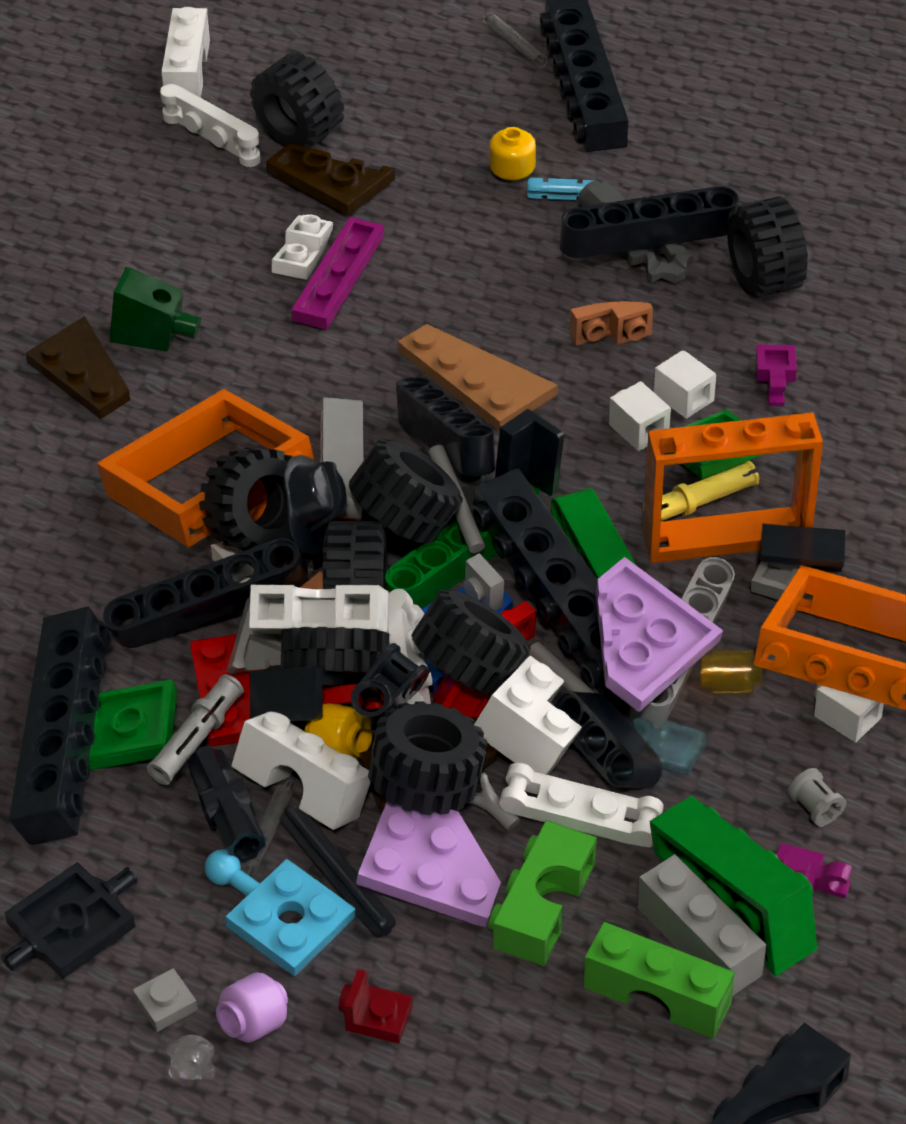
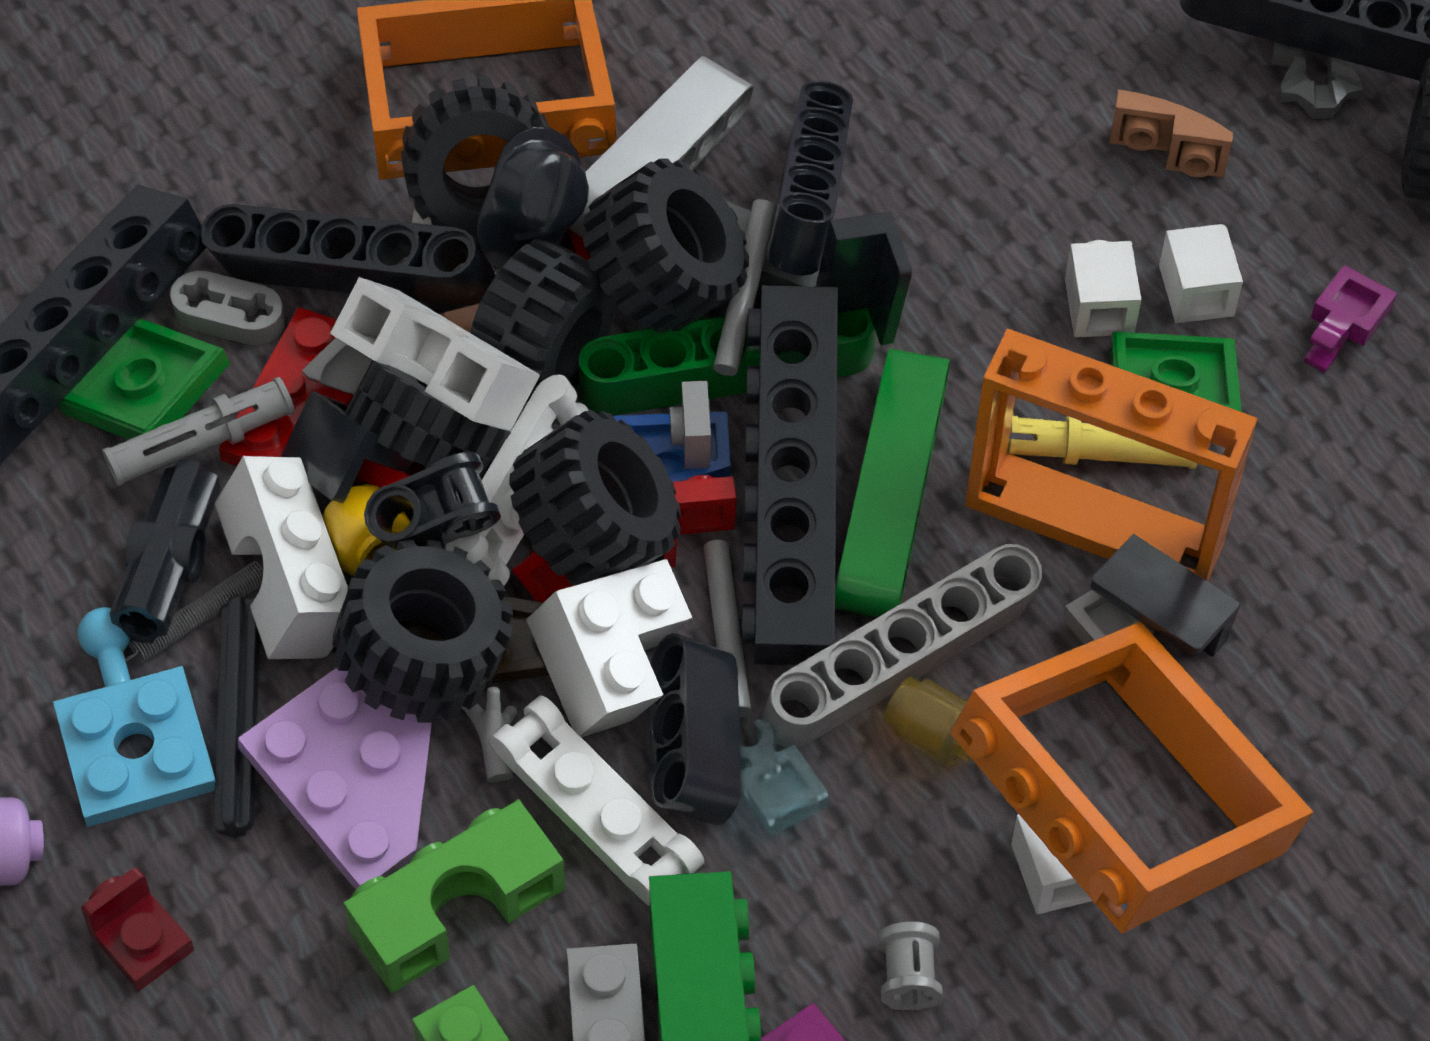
camera: 30 degrees right, 10 degrees up
medium nougat wing [398,324,558,431] -> none
lavender plate [595,557,723,712] -> none
none -> light grey beam [170,270,285,345]

